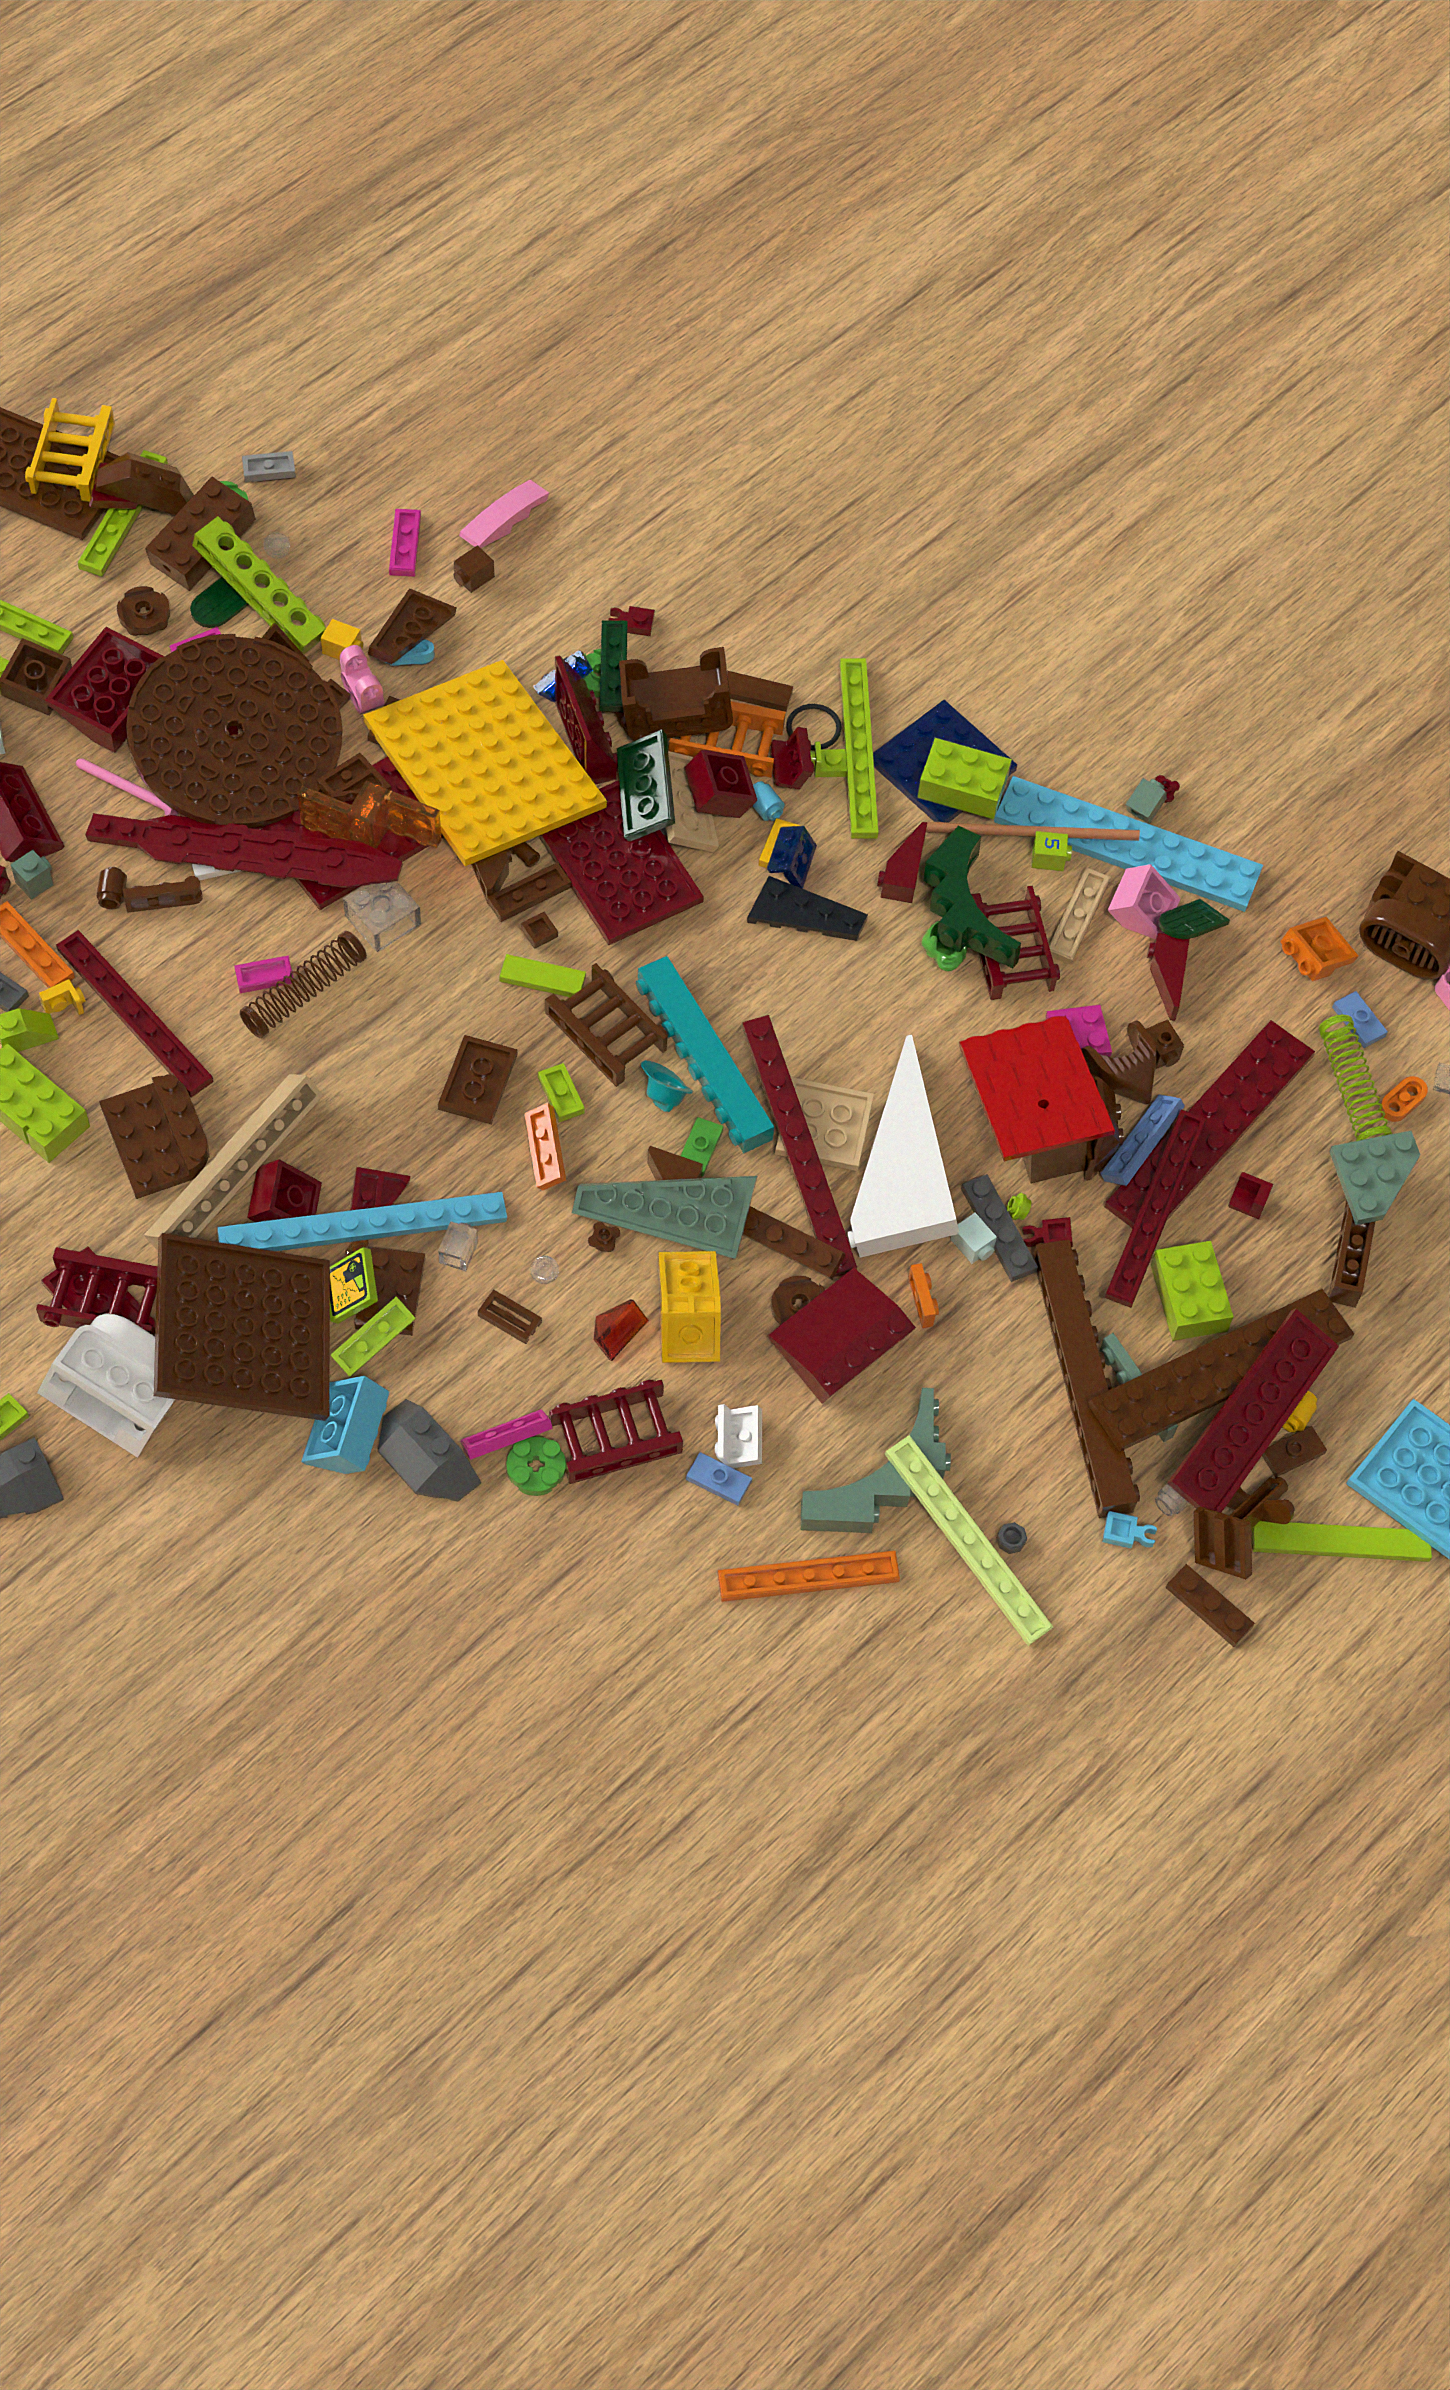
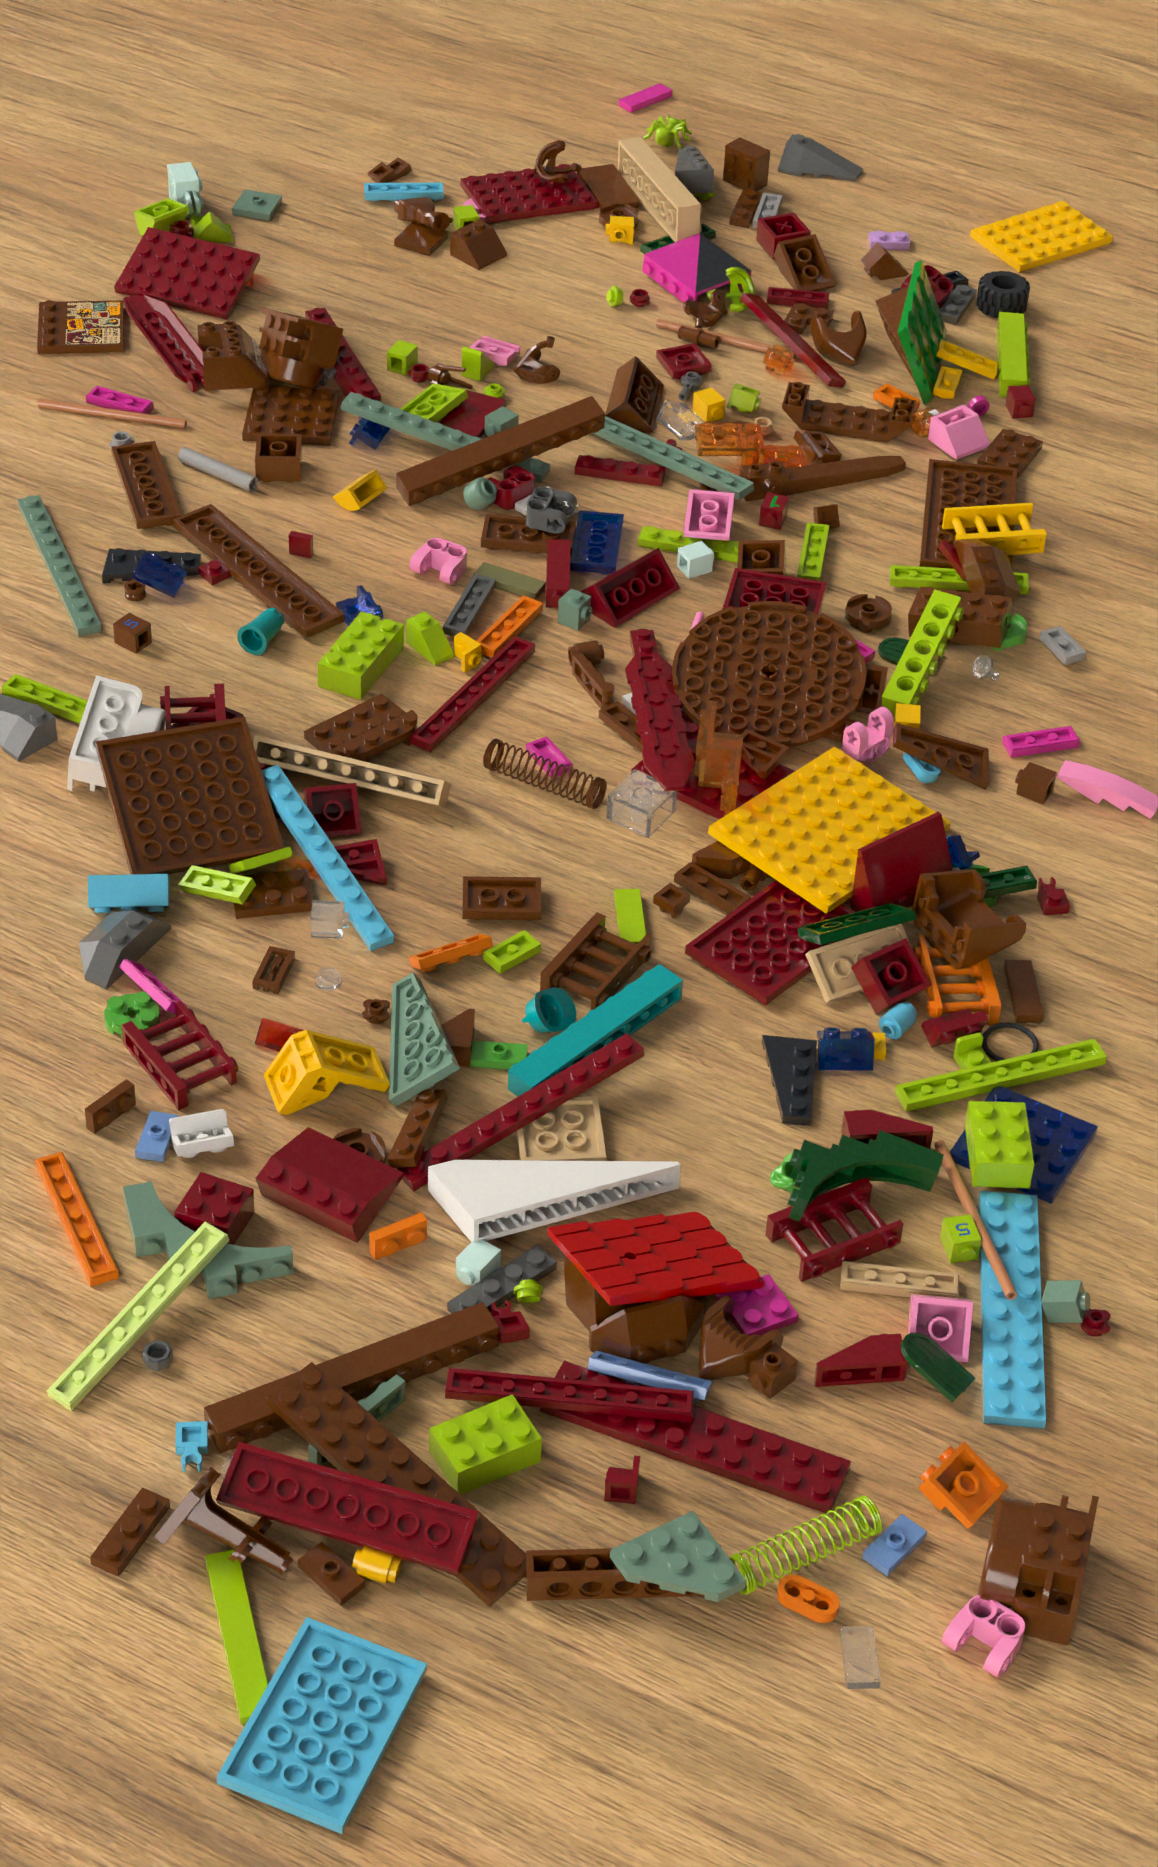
camera: 75 degrees right, 20 degrees down
none -> reddish brown plate [85,1079,136,1134]
none -> dark red brick [174,1172,255,1245]
none -> reddish brown plate [598,701,643,752]

